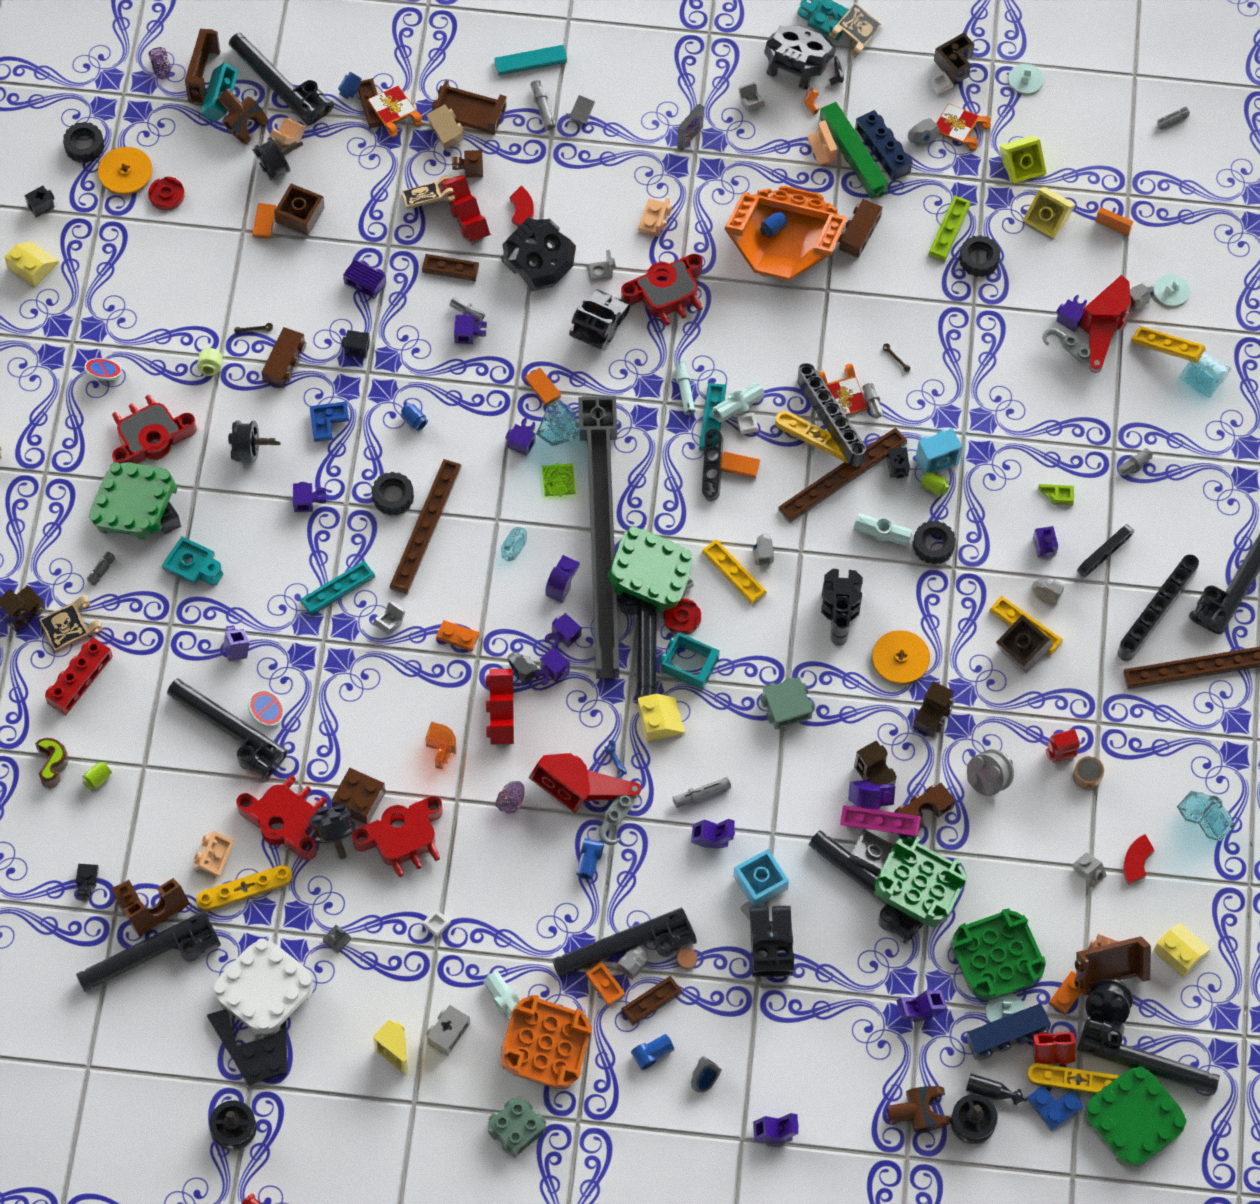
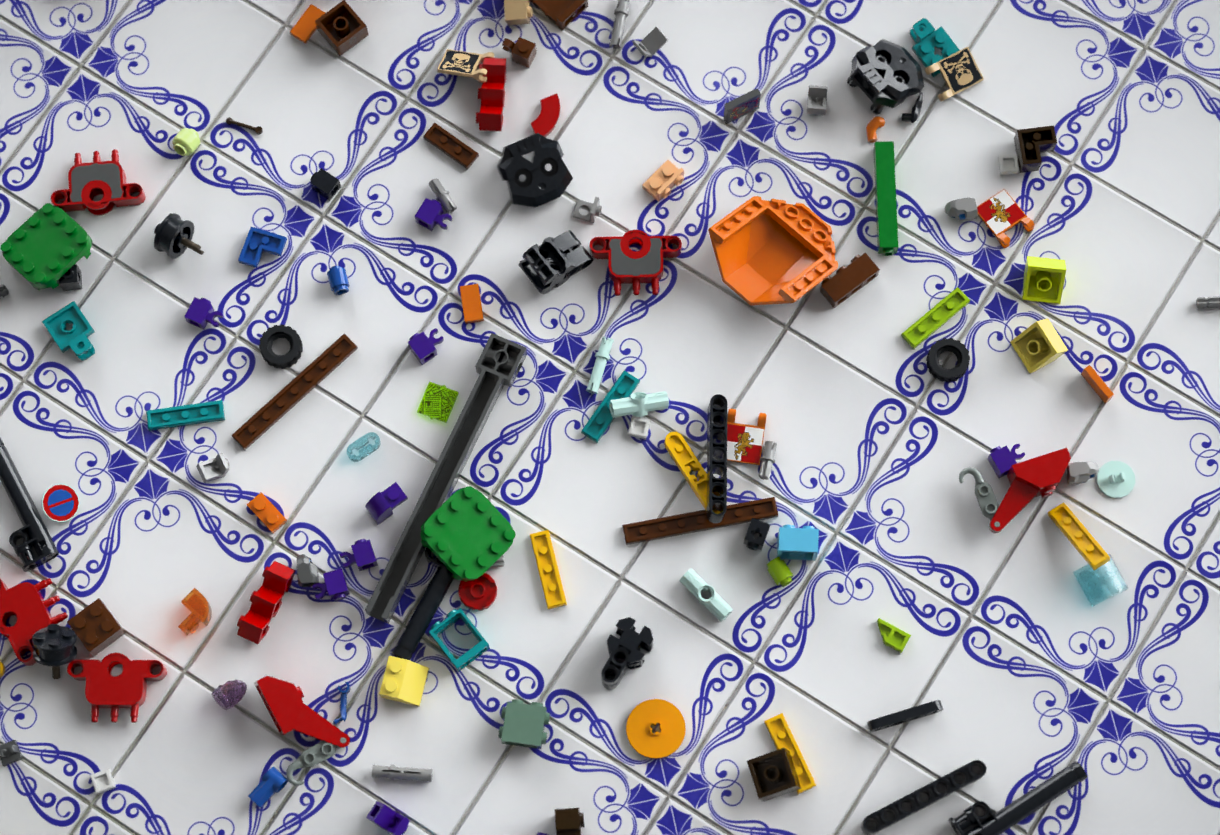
camera: 30 degrees right, 10 degrees up
piece [84,358,122,382] -> none
dark purple brick [223,625,249,661] -> none
reddish brown brick [261,327,307,388] -> none
dark purple brick [343,259,387,299] -> none
clear light blue brick [536,400,581,446] -> none
black beam [702,429,724,501] -> none
orange tile [722,452,760,479] -> none
light grey rock [752,533,774,566] -> none
blue brick [760,212,788,238] -> none
light nougat bracket [808,121,837,165] -> none
dark blue brick [855,110,913,181] -> none
dark brown hinge [883,343,911,372] -> none
dark brown brick [912,681,955,738] -> none
black tyre [913,521,956,564] -> none
light aqua piece [1008,64,1044,95] -> none
light grey rock [1031,578,1065,605] -> none
dark purple brick [1033,526,1058,558] -> none
light grey axle [1118,448,1153,476] -> none

